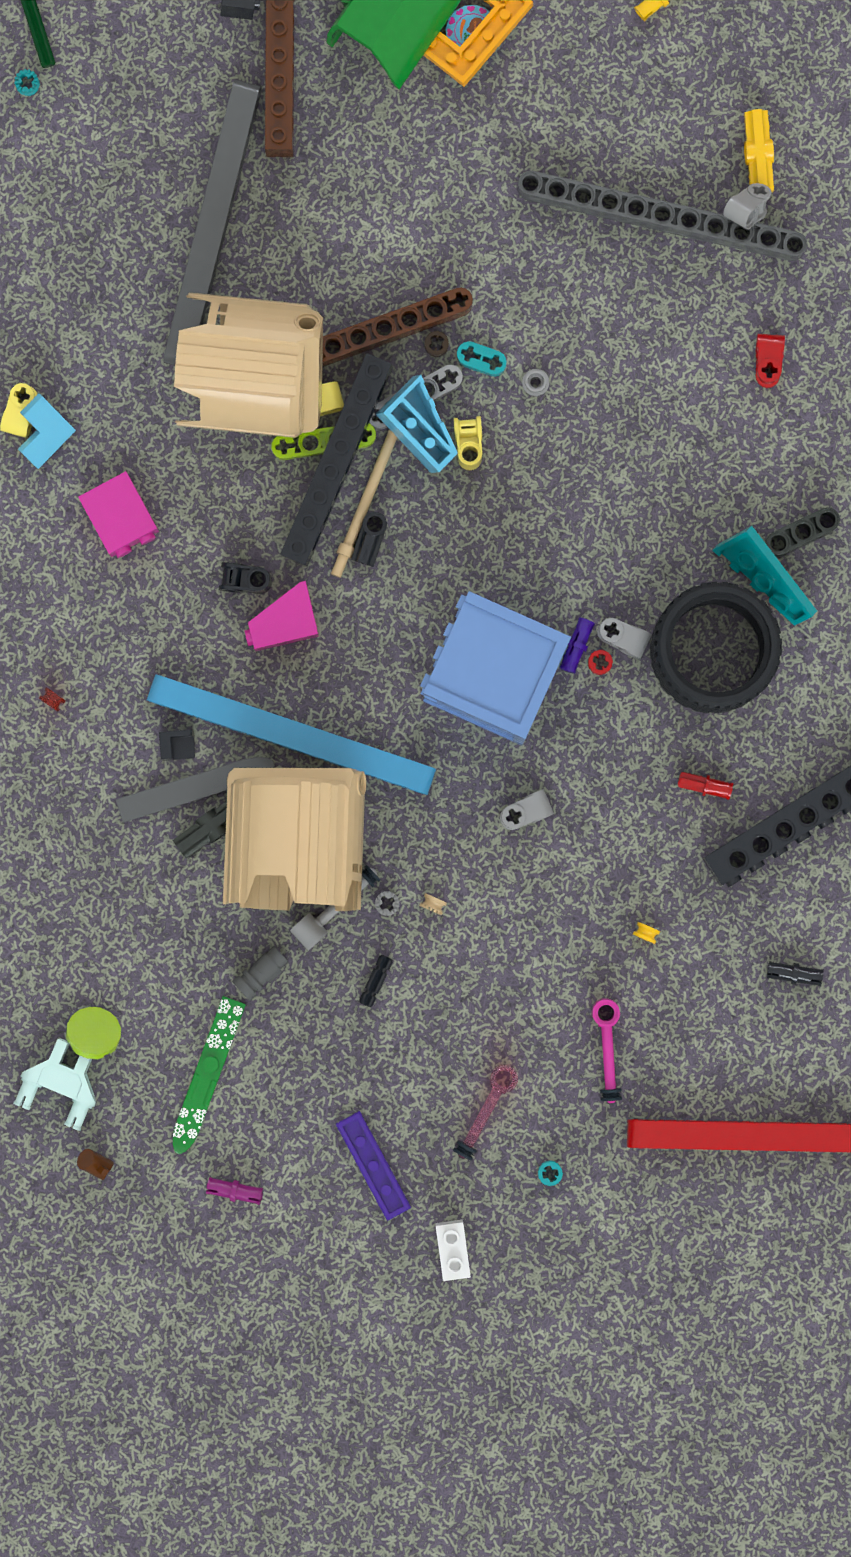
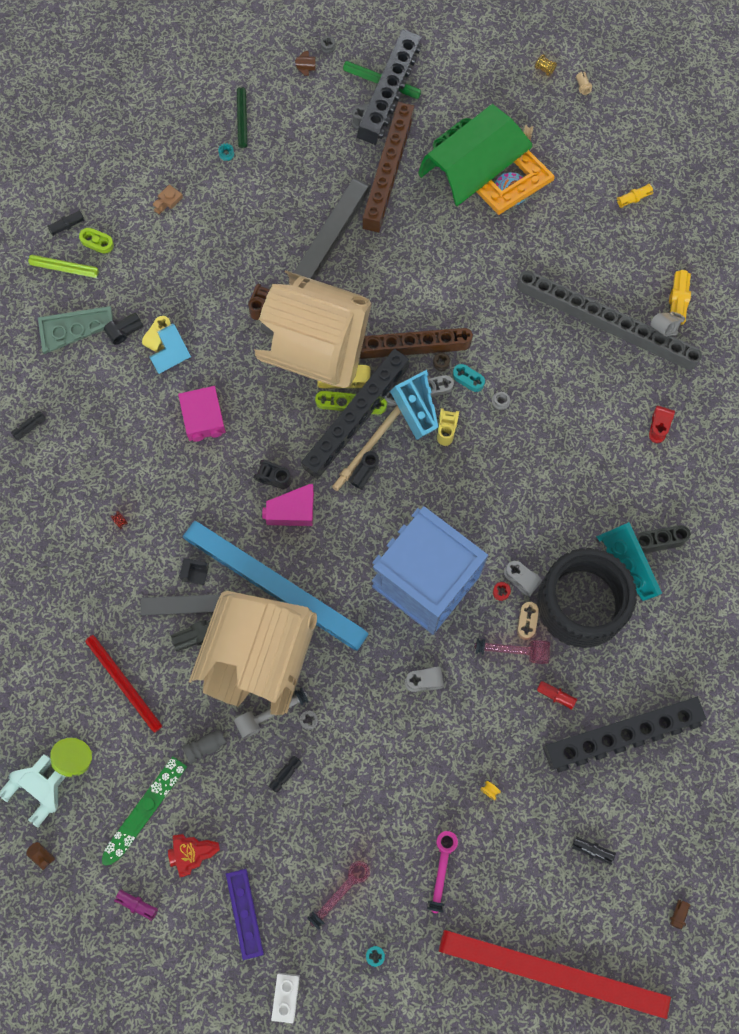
camera: 10 degrees right, 15 degrees down
tan bush [419,893,447,915] -> none
dark purple pin [559,617,595,674] -> none
none -> red axle [85,635,162,733]
none -> red rock [168,834,220,878]
none -> reddish brown piece [248,283,270,320]
none -> clear pink piece [474,638,550,664]
none -> tan beam [517,602,539,640]

